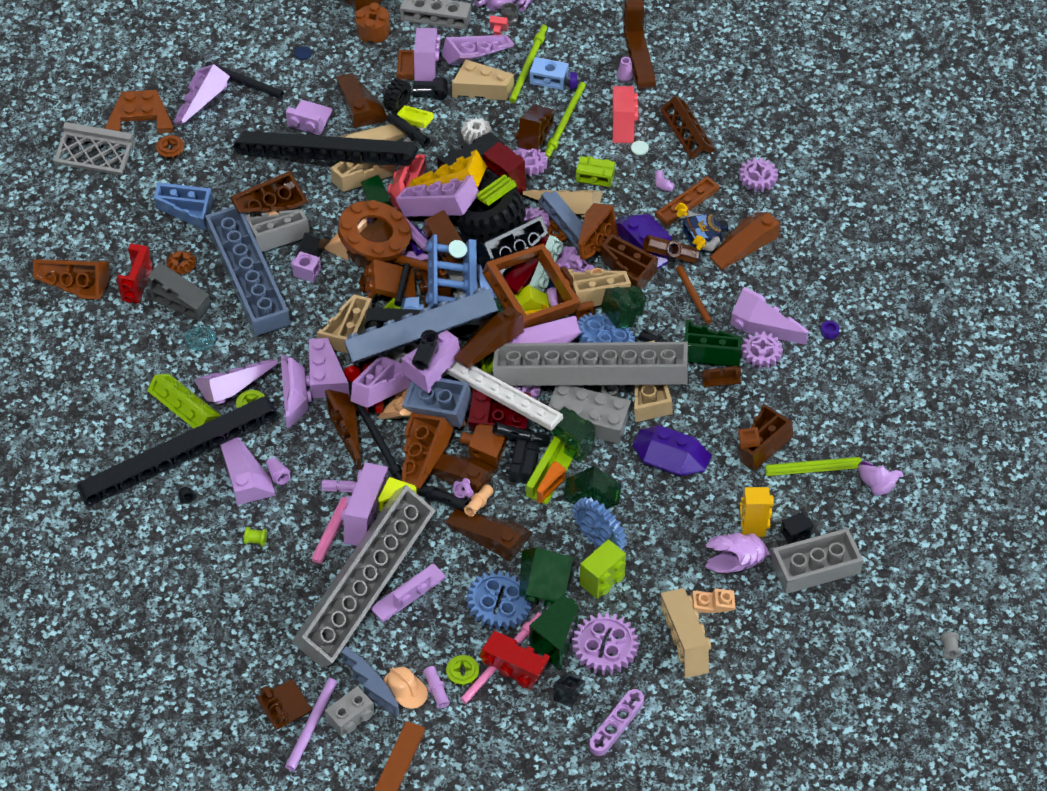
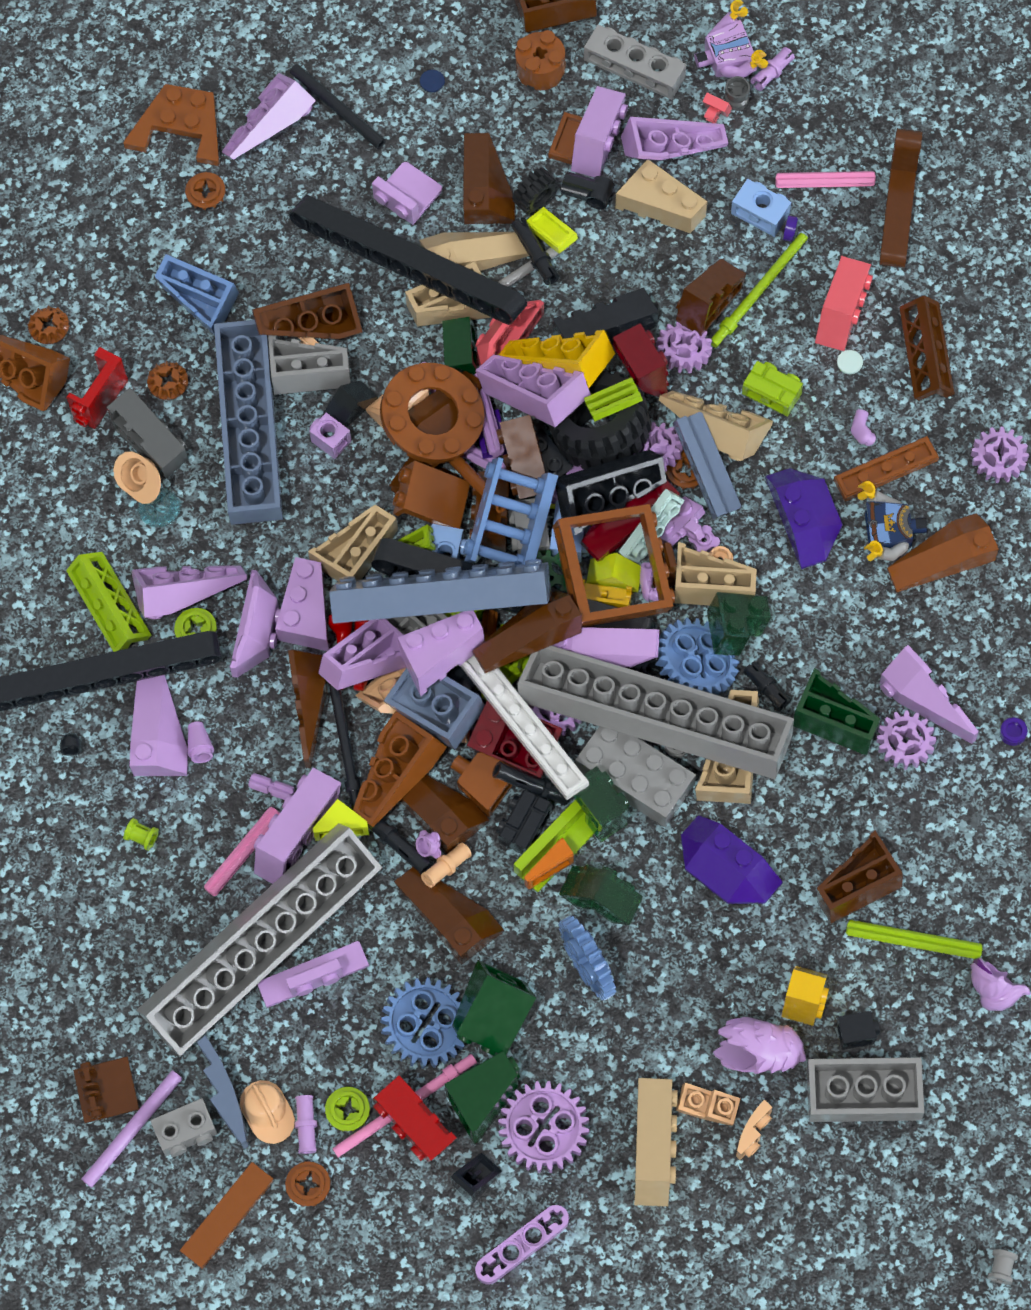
camera: 20 degrees right, 15 degrees up
light grey fence [54,122,136,176] -> none
black bar [394,263,411,307] -> none
black piece [412,330,439,370] -> none
light aqua piece [448,240,467,258] -> none
white gear [461,117,492,145] -> none
lime bar [509,25,548,103] -> none
dark orange tile [574,301,594,321] -> none
dark orange wedge [578,203,619,260] -> none
lime brick [580,539,626,599] -> none
reddish brown wedge [601,233,658,295] -> none
lavender cone [616,57,634,83] -> none
reddish brown piece [642,235,699,263] -> none
dark orange bar [675,265,712,325] -> none
reddish brown hinge [701,365,742,388] -> none
dark orange tile [738,427,760,449] -> none
none -> dark orange gear [28,305,69,344]
none -> light nougat piece [113,451,161,504]
none -> dark orange gear [285,1161,330,1207]
none -> light nougat slope [736,1099,773,1160]
none -> bright pink axle [775,171,876,188]

